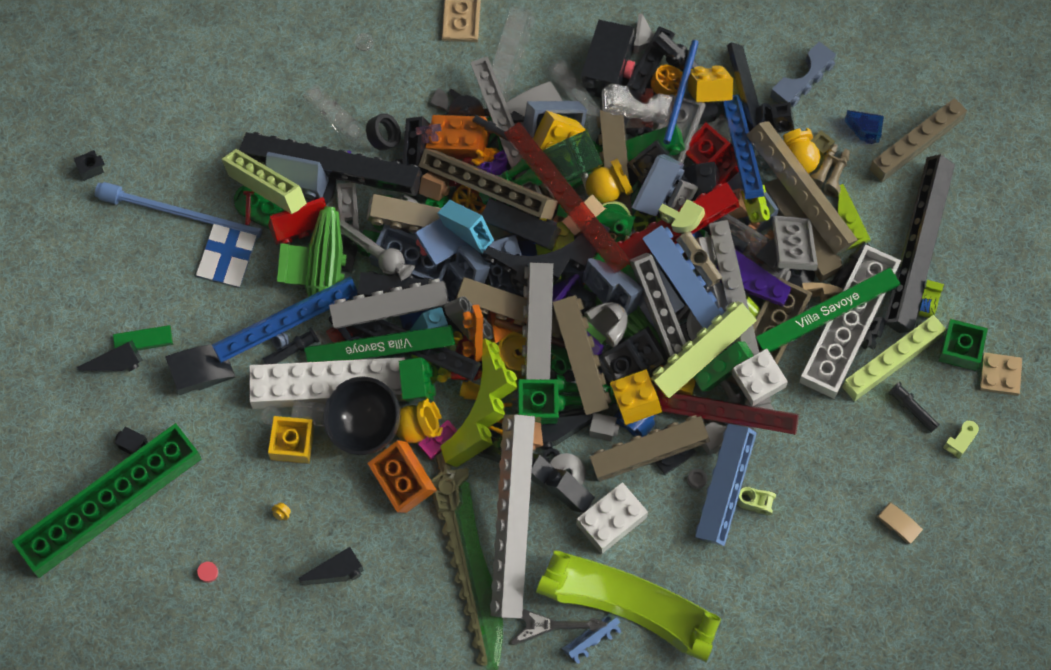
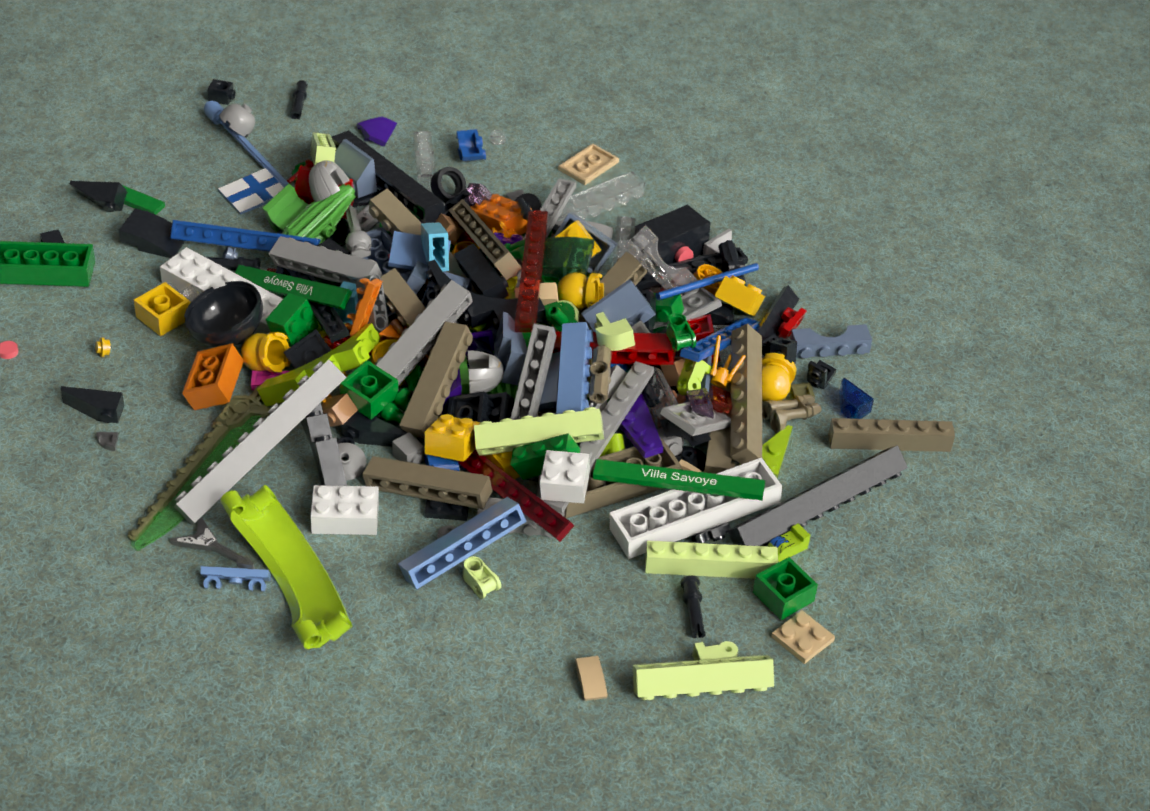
camera: 35 degrees right, 25 degrees down
none -> flat silver tile [97,432,118,451]
none -> light grey cylinder [219,103,255,137]
none -> black tile [283,329,331,369]
none -> black pin [290,80,308,119]
none -> light grey hair [309,160,350,202]
none -> dark purple slope [356,116,397,147]
none -> blue cylinder [456,129,486,161]
none -> yellowish green brick [633,655,774,700]
none -> green piece [666,313,696,351]
none -> slope [686,388,714,418]
none -> clear red plate [709,385,732,414]
none -> light orange plant [710,335,746,388]
none -> red hinge [778,307,807,339]
none -> black bracket [807,360,836,390]

